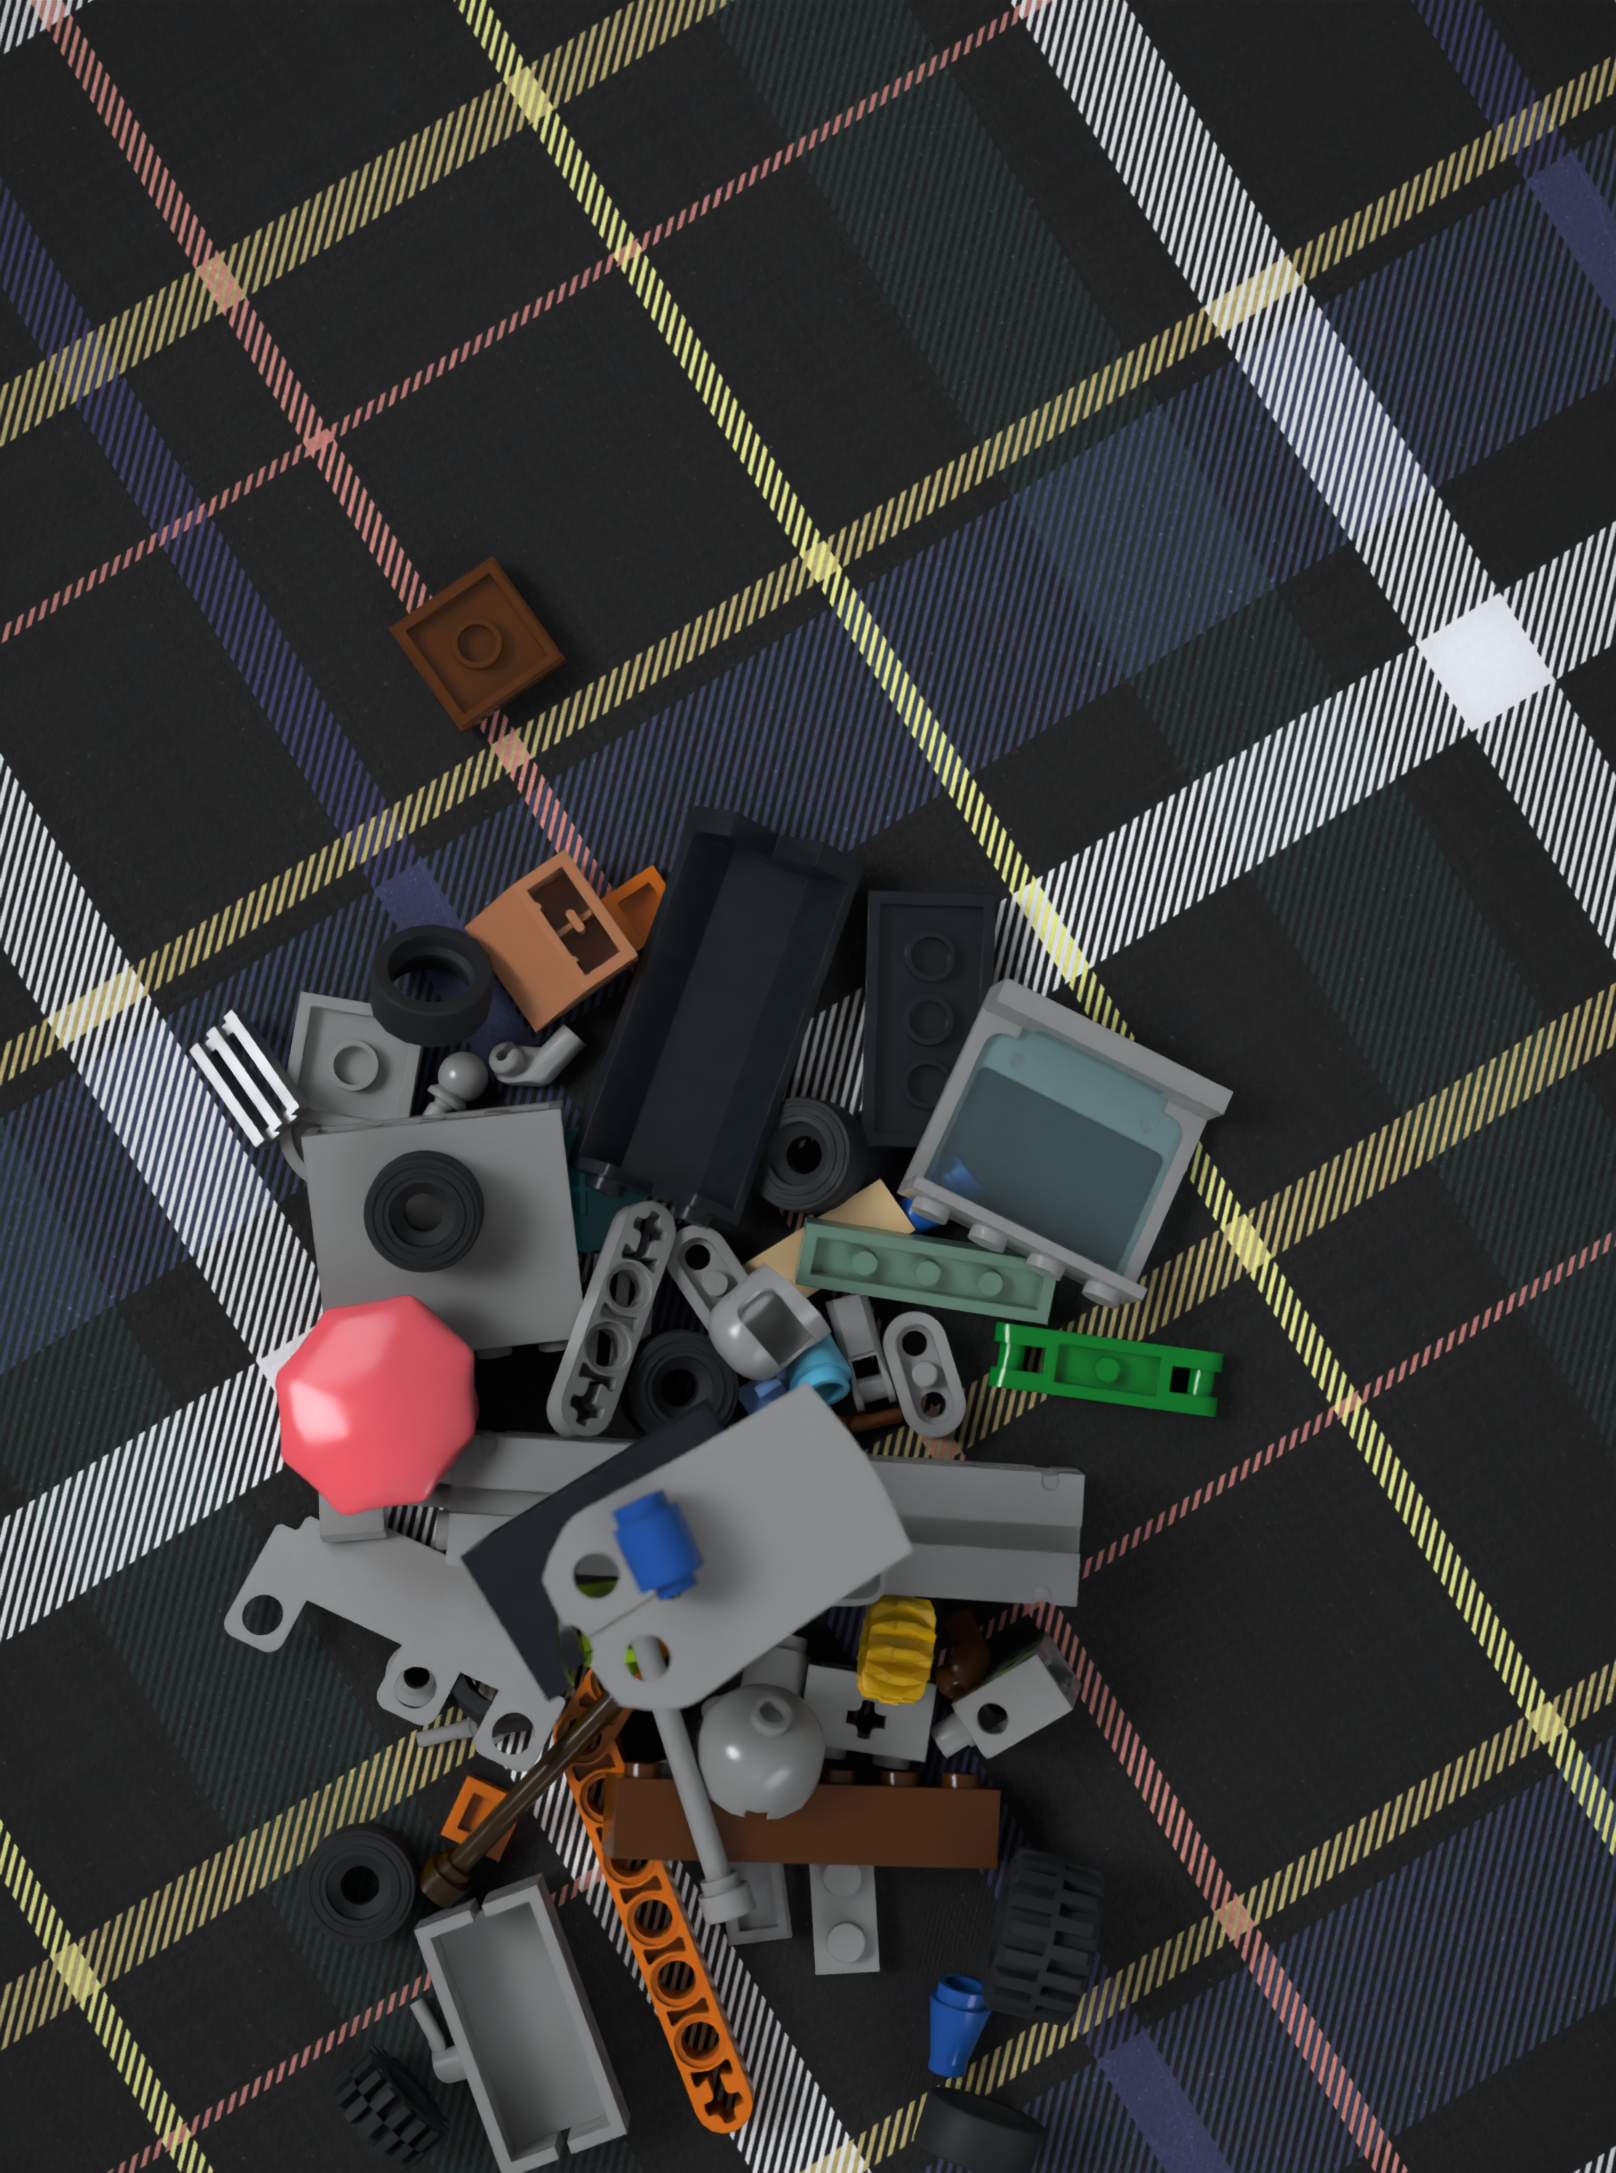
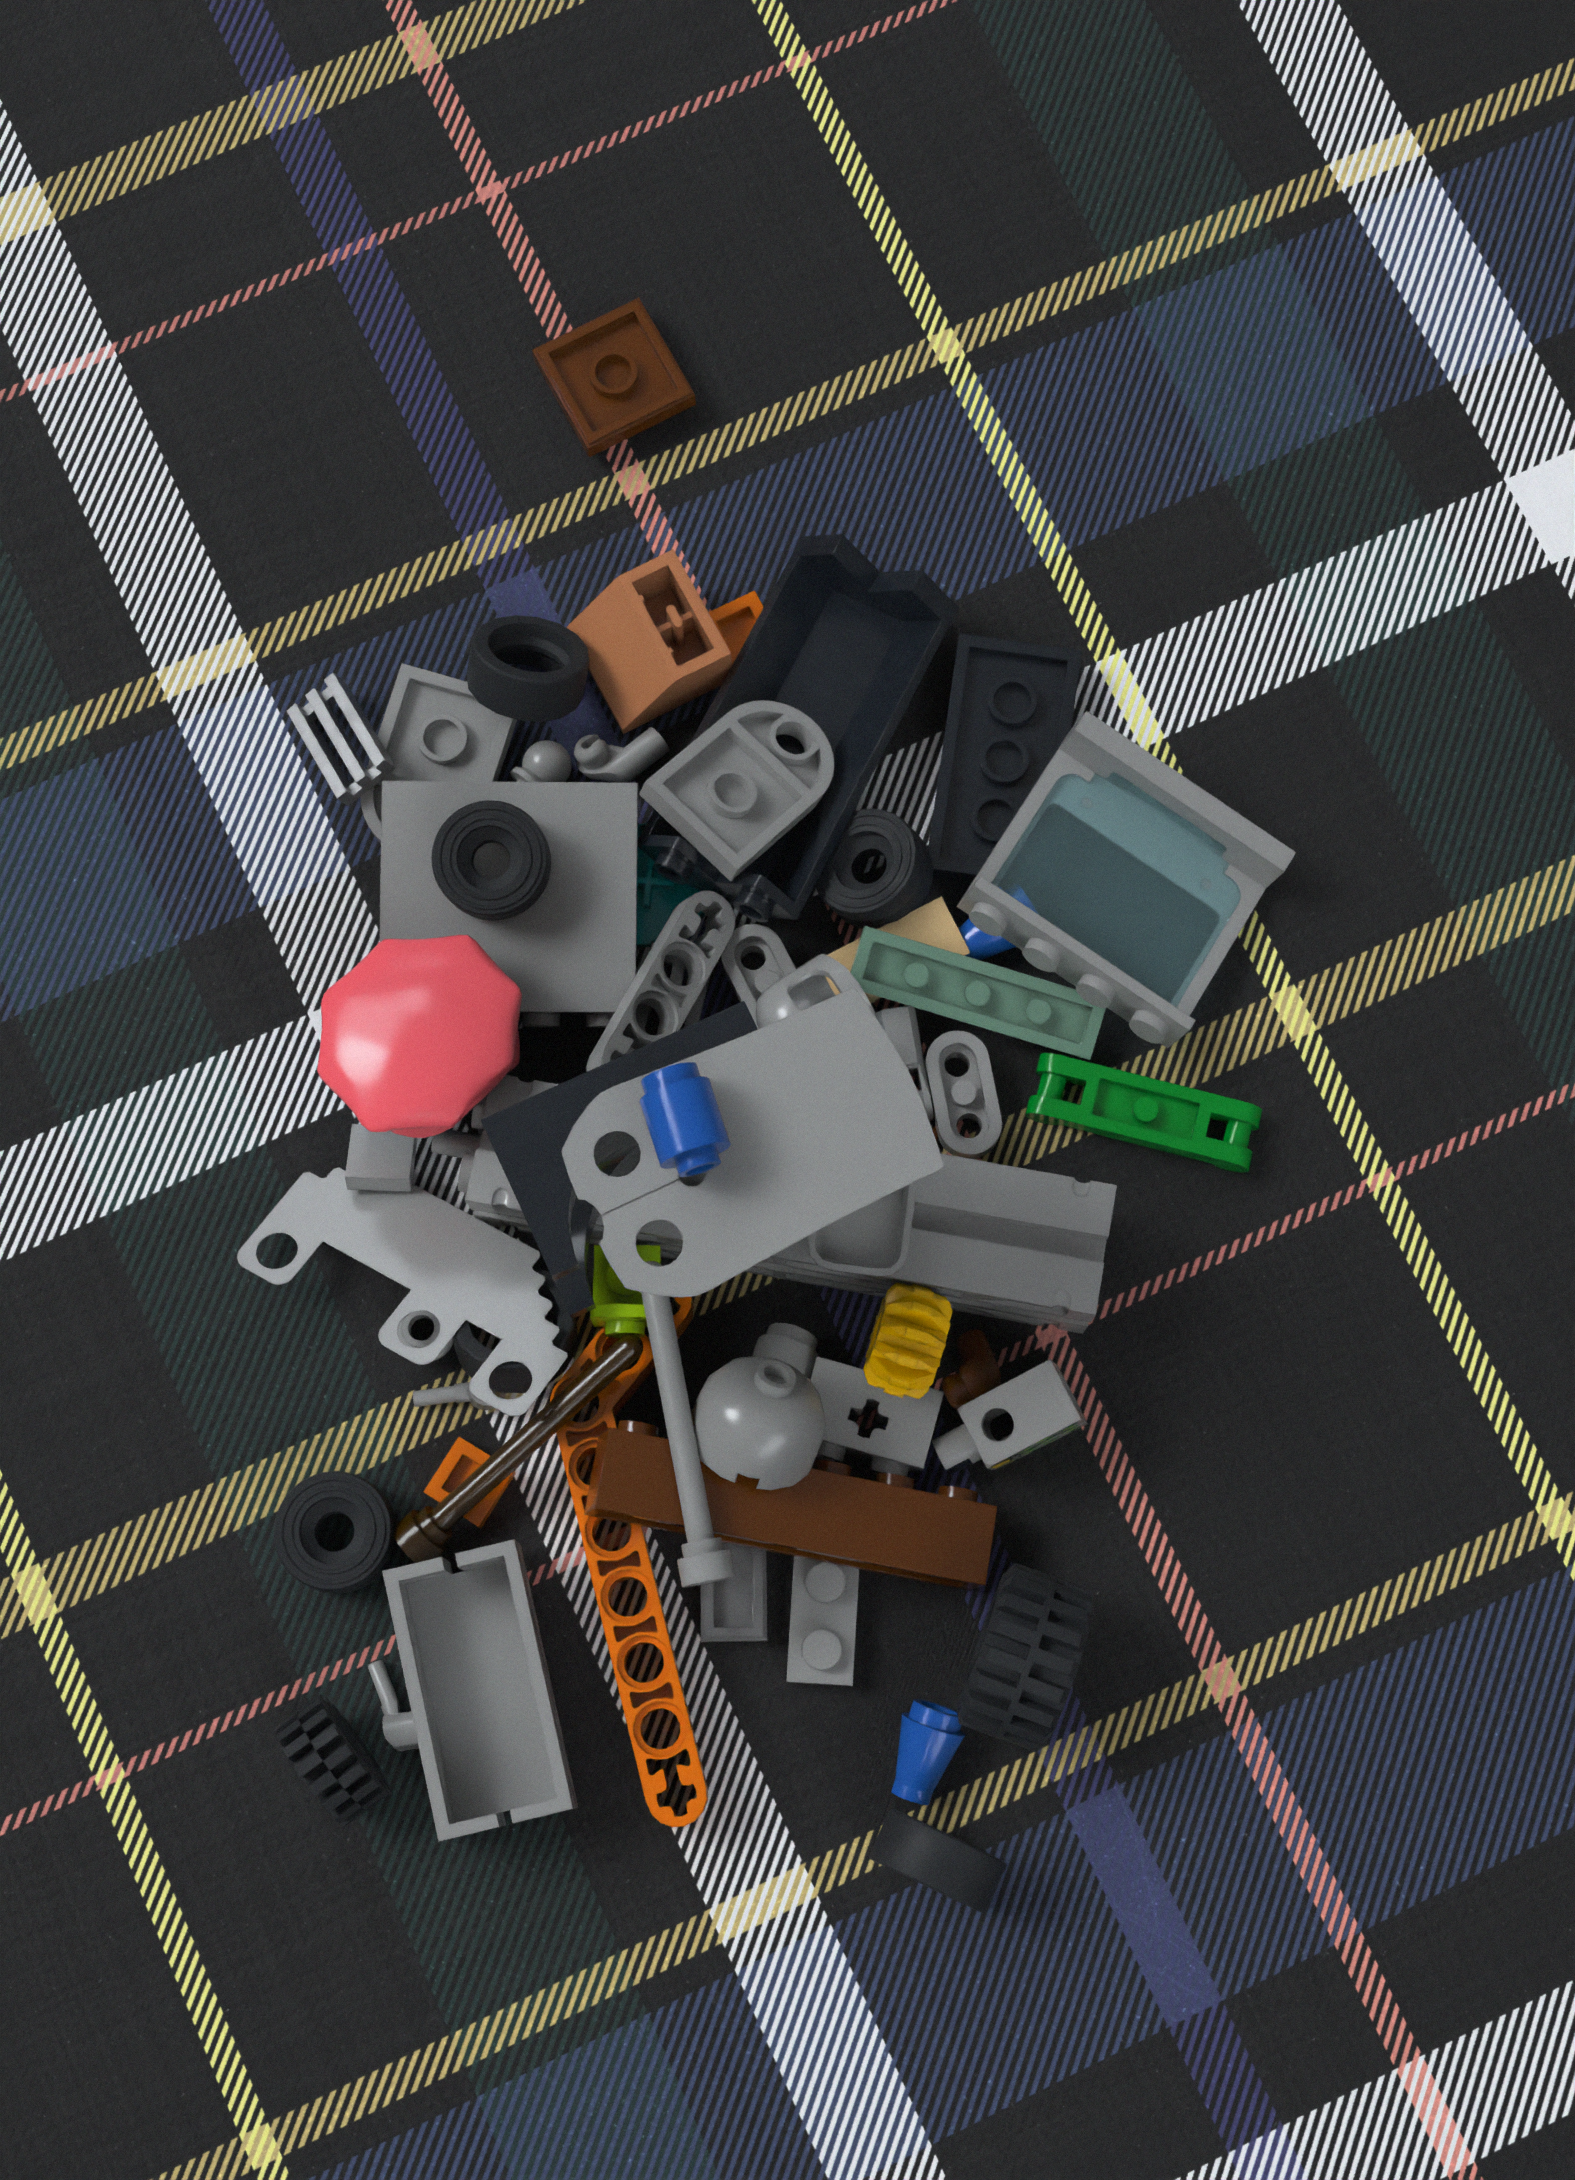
camera: 10 degrees right, 10 degrees down
none -> light grey plate [639,700,834,881]

